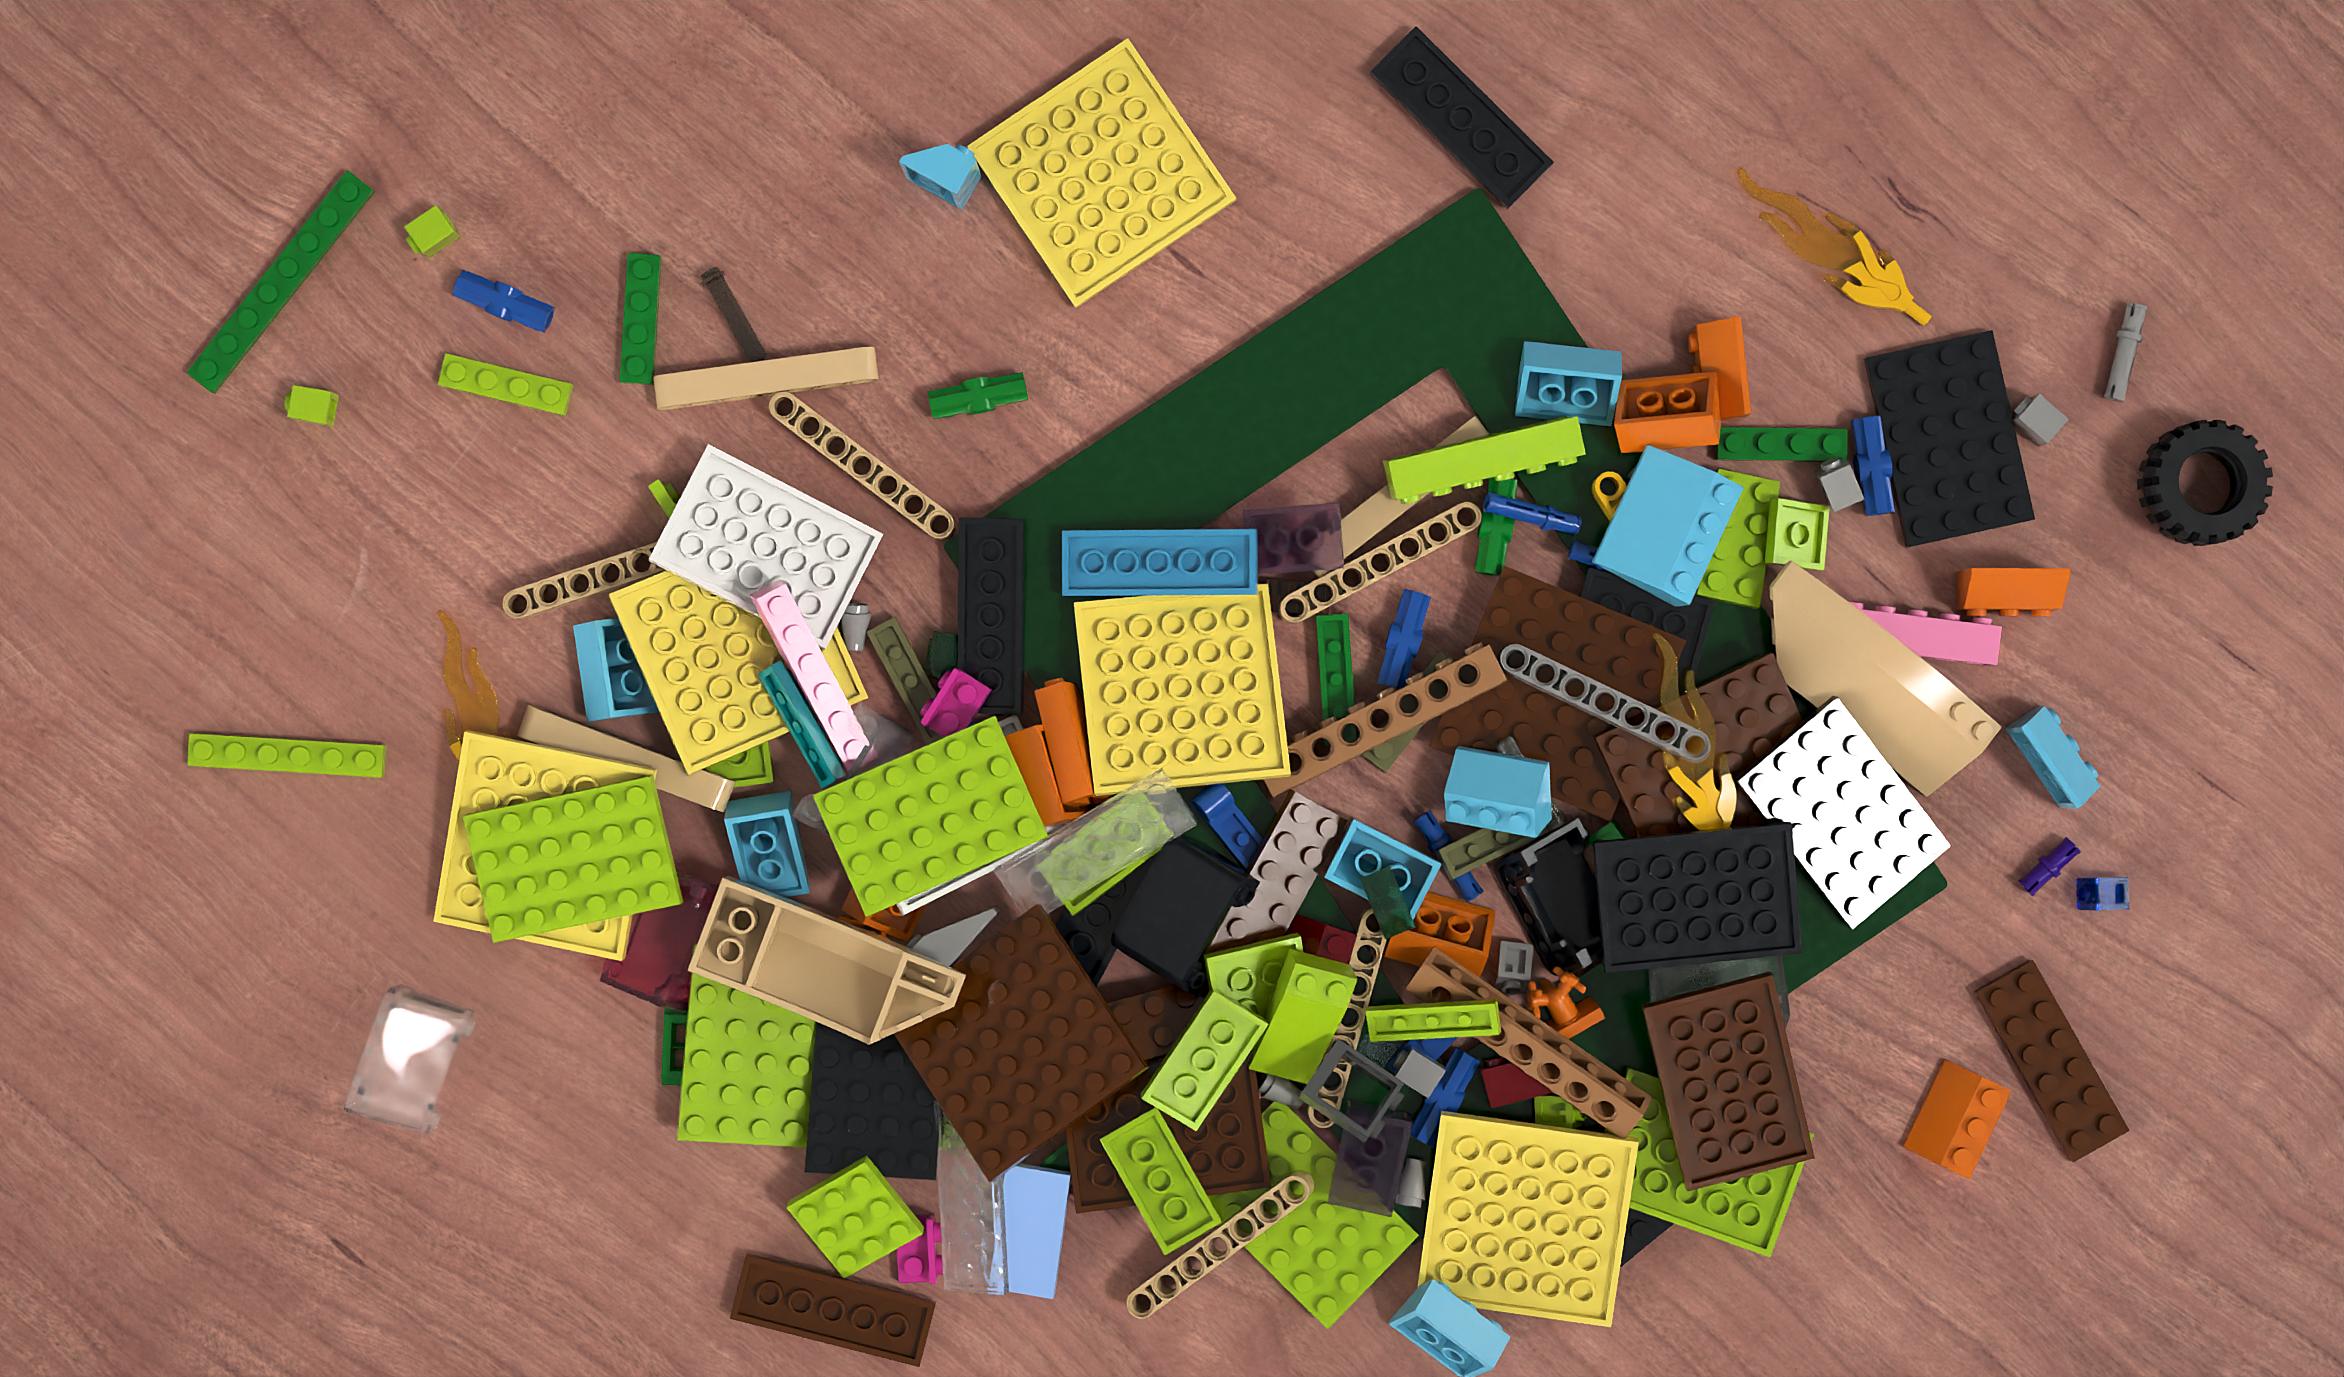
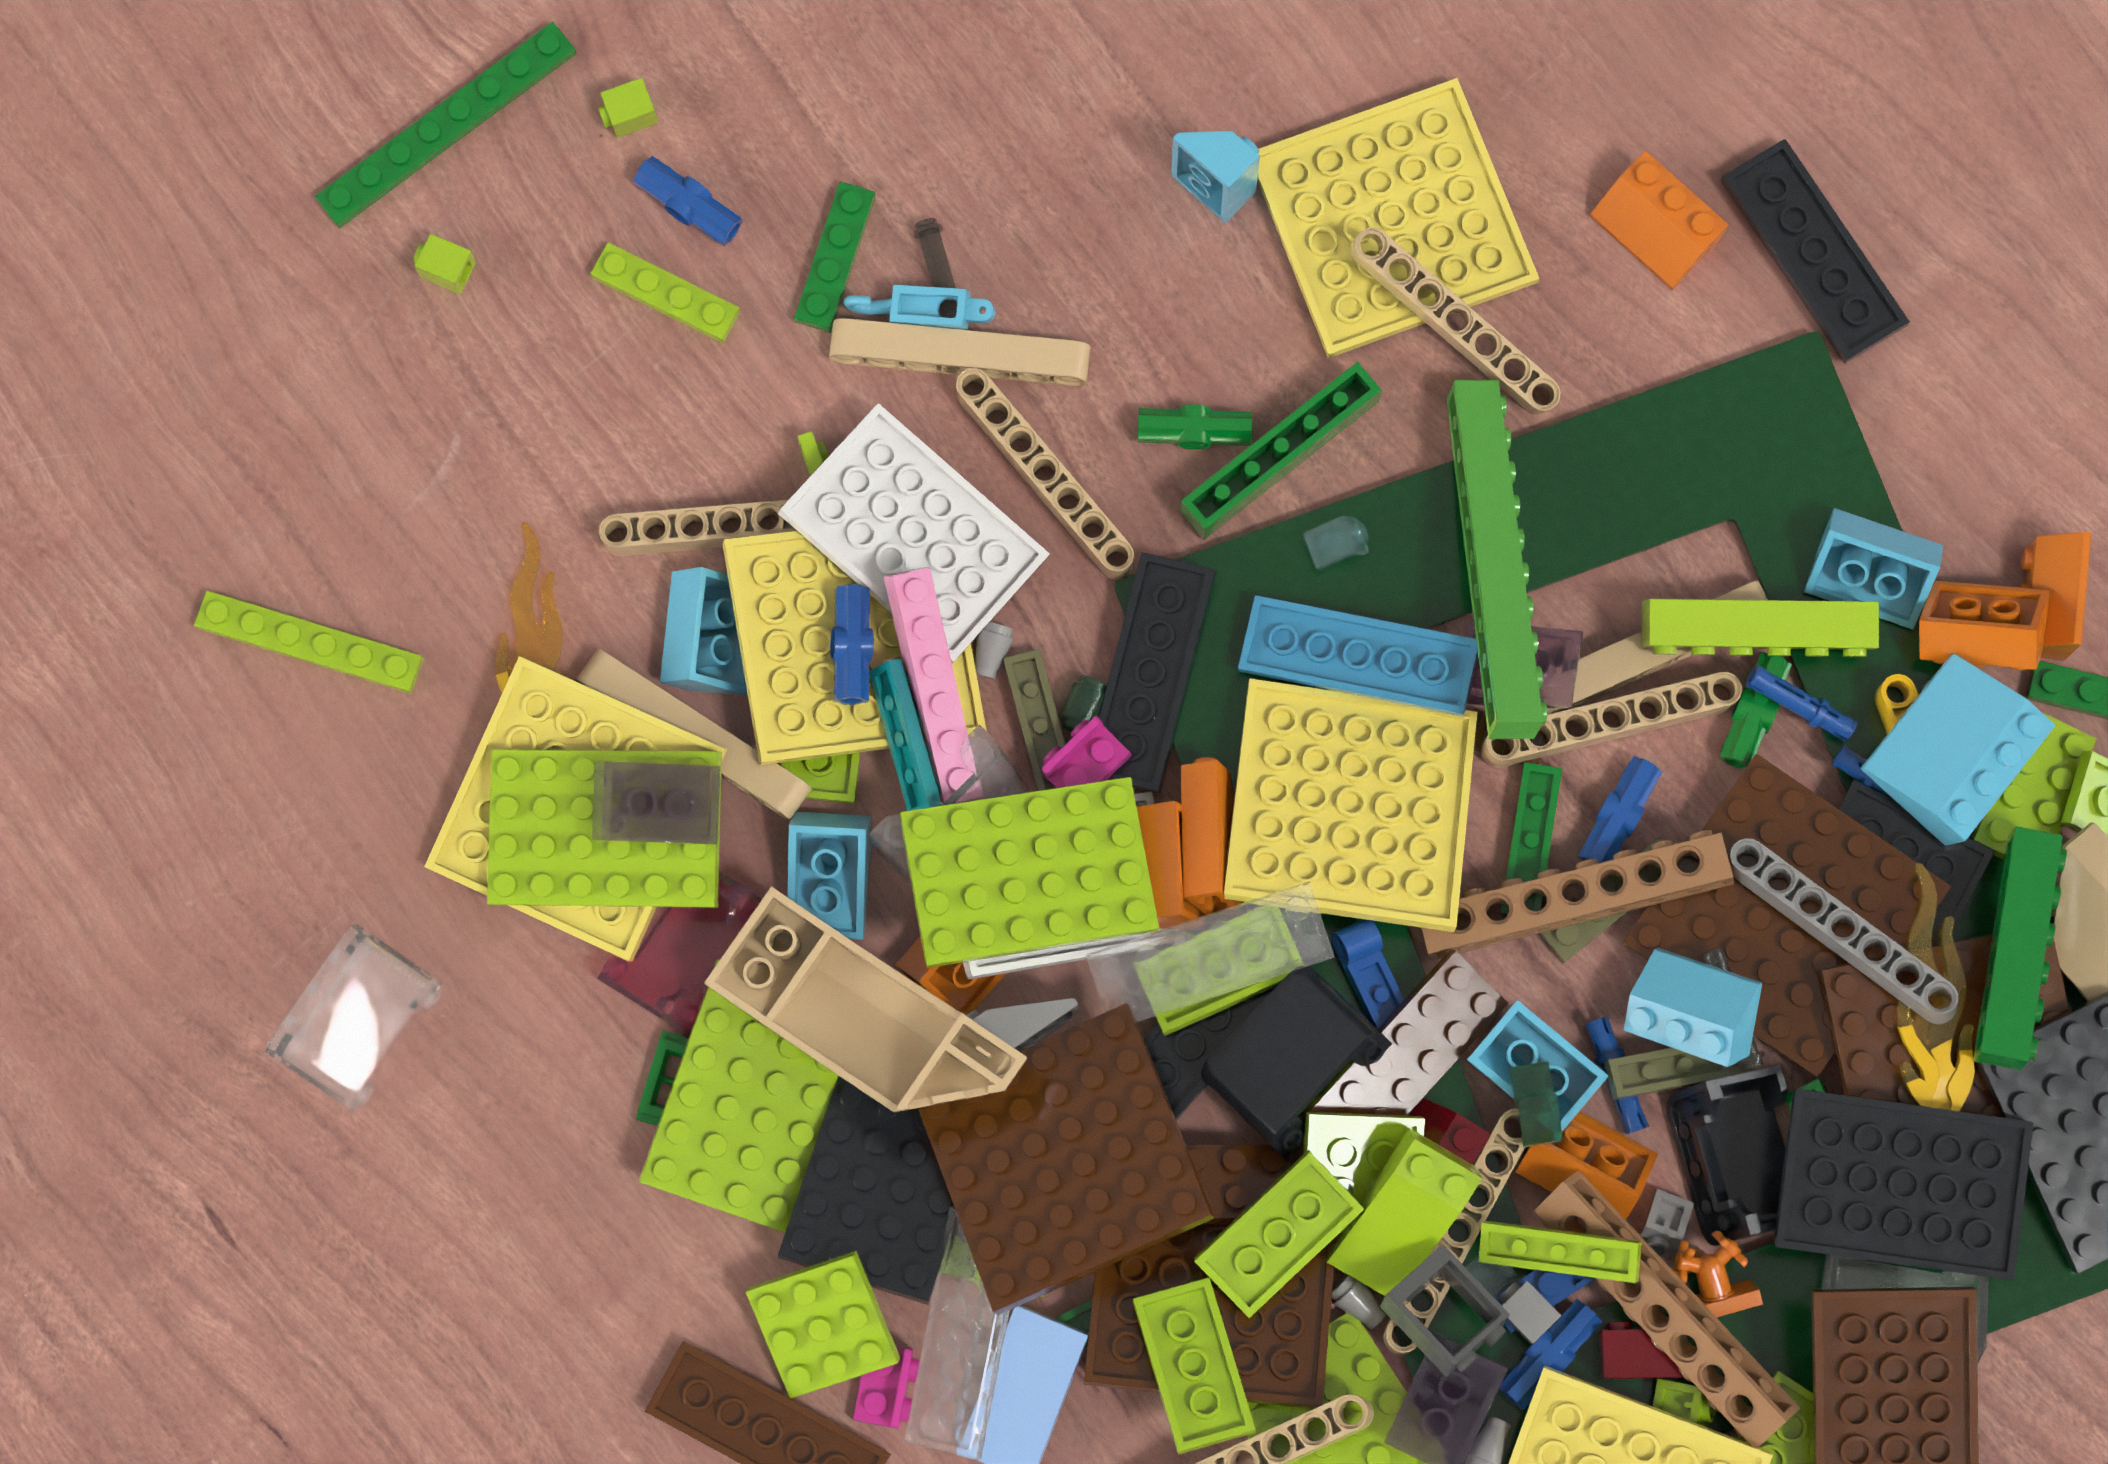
camera: 20 degrees right, 10 degrees down
none -> slope [592,761,720,844]
none -> blue piece [830,584,874,705]
none -> medium azure piece [844,285,996,330]
none -> green brick [1180,361,1382,540]
none -> clear light blue bracket [1303,515,1369,569]
none -> tan beam [1351,227,1561,415]
none -> bright green brick [1446,380,1547,739]
none -> orange slope [1590,150,1729,290]
none -> green brick [1973,826,2067,1071]

